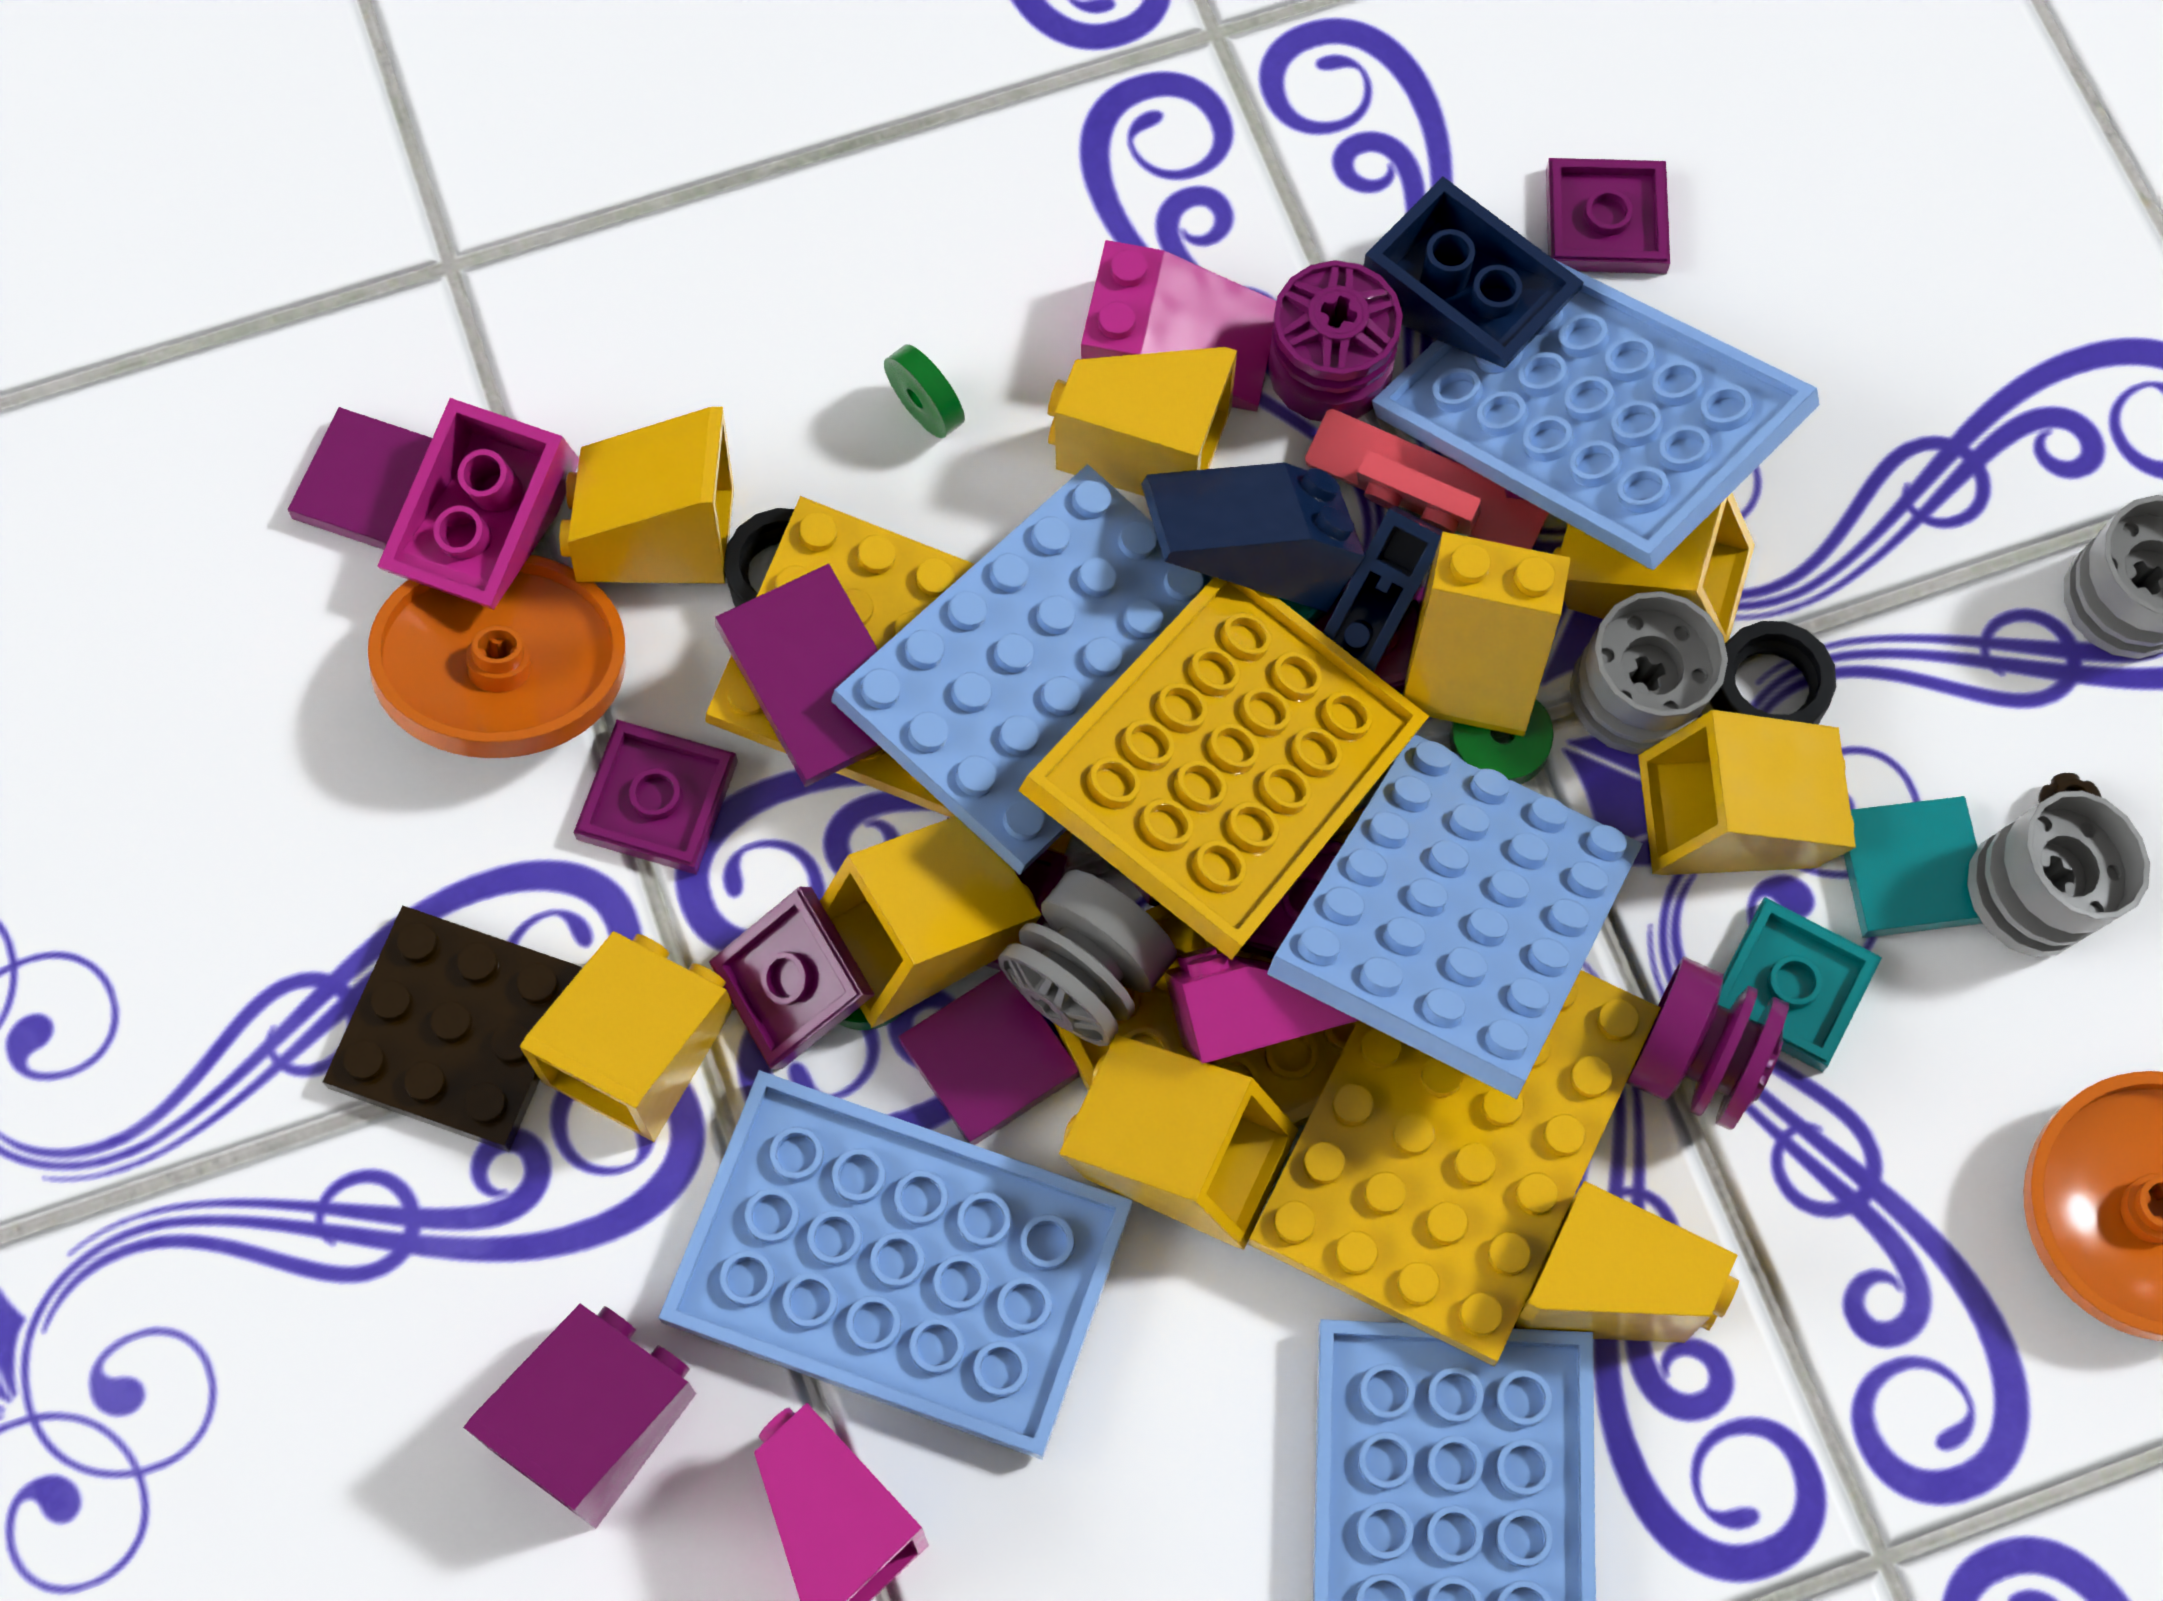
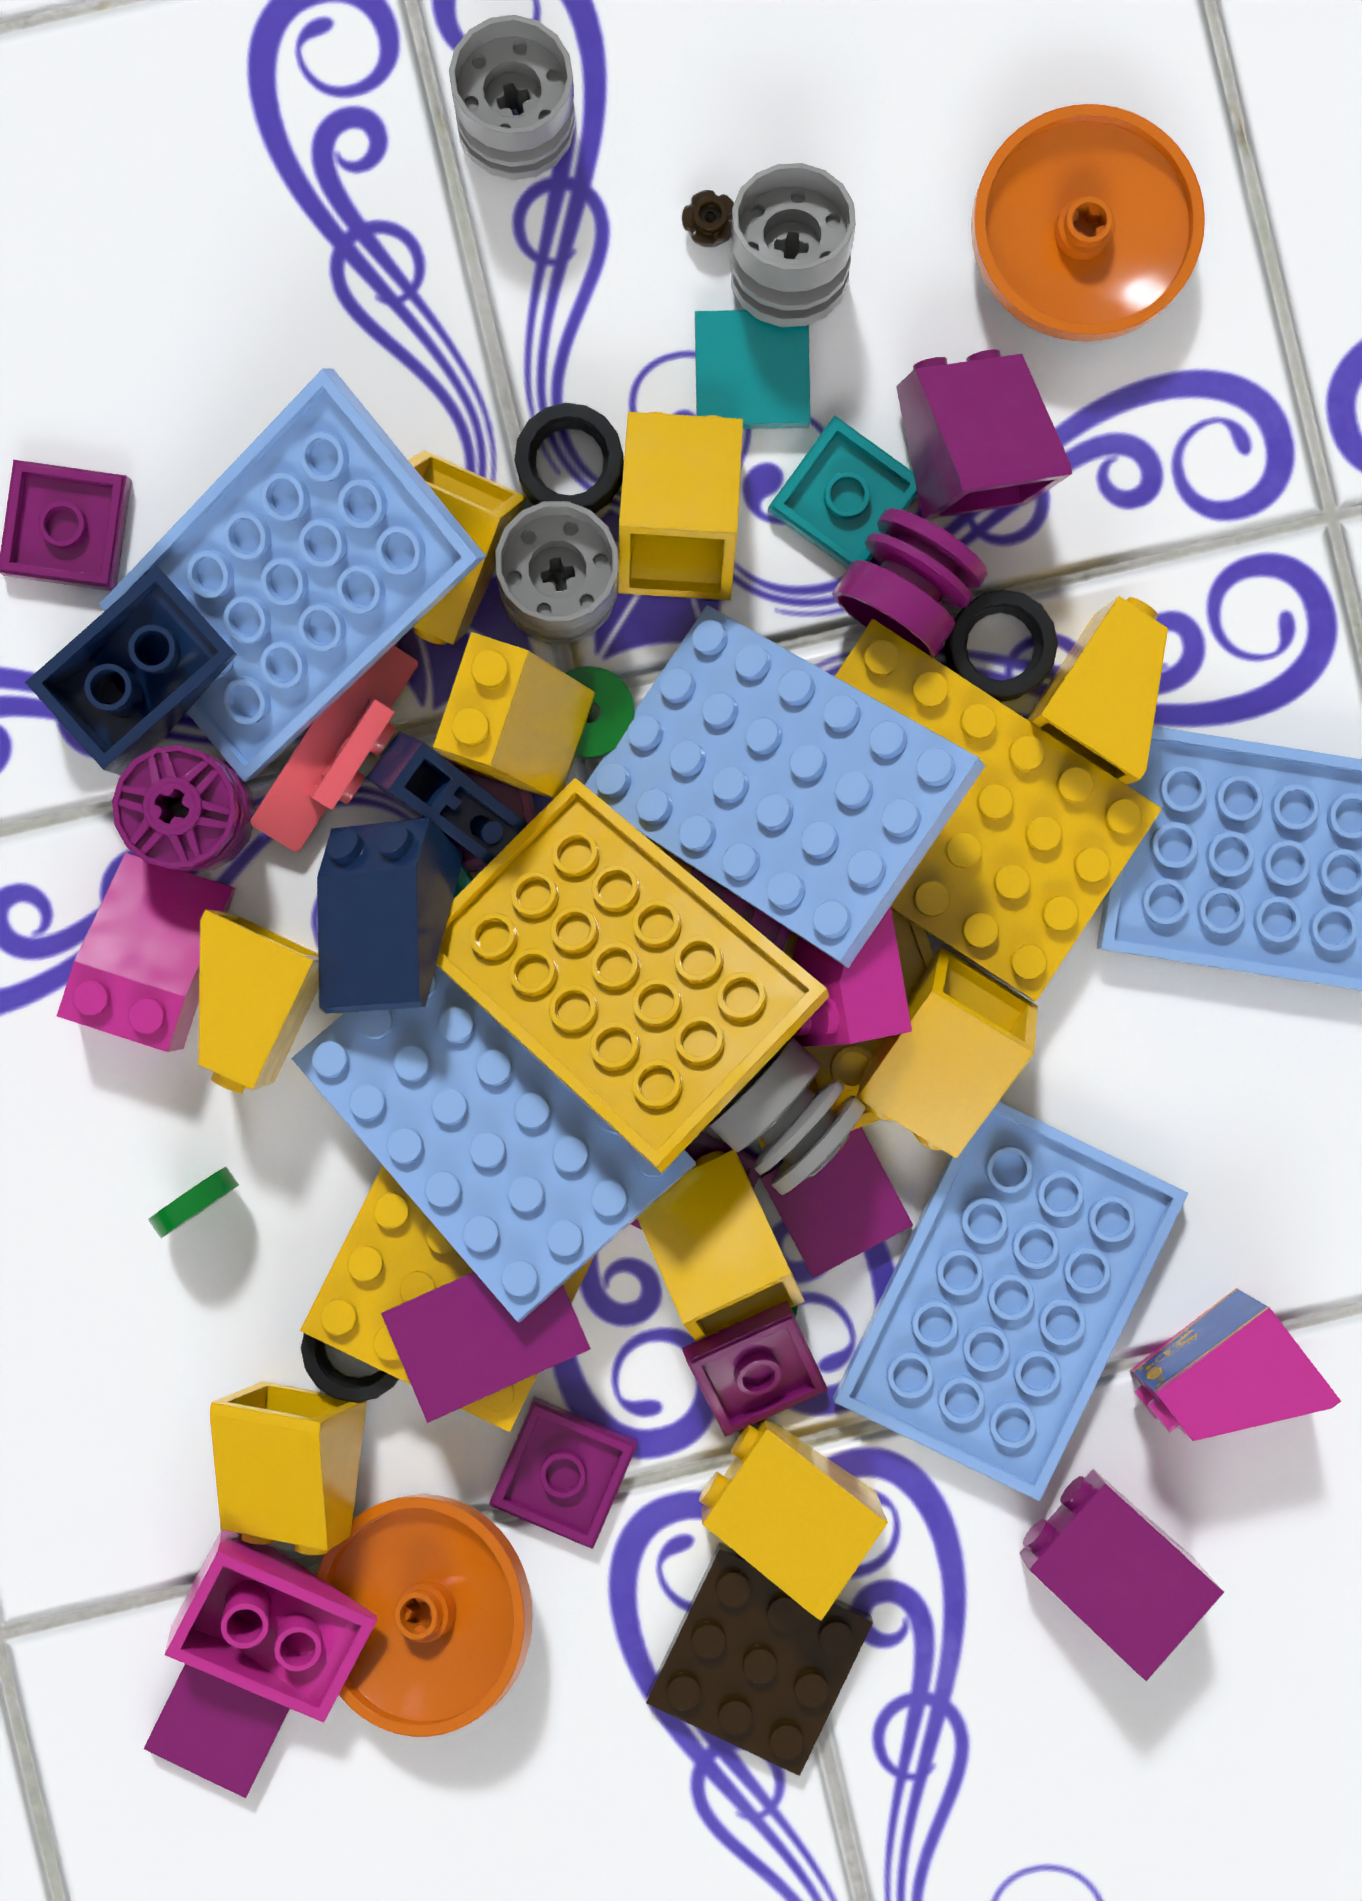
camera: 80 degrees left, 20 degrees up
none -> magenta slope [896,349,1072,520]
none -> black tyre [944,589,1058,702]

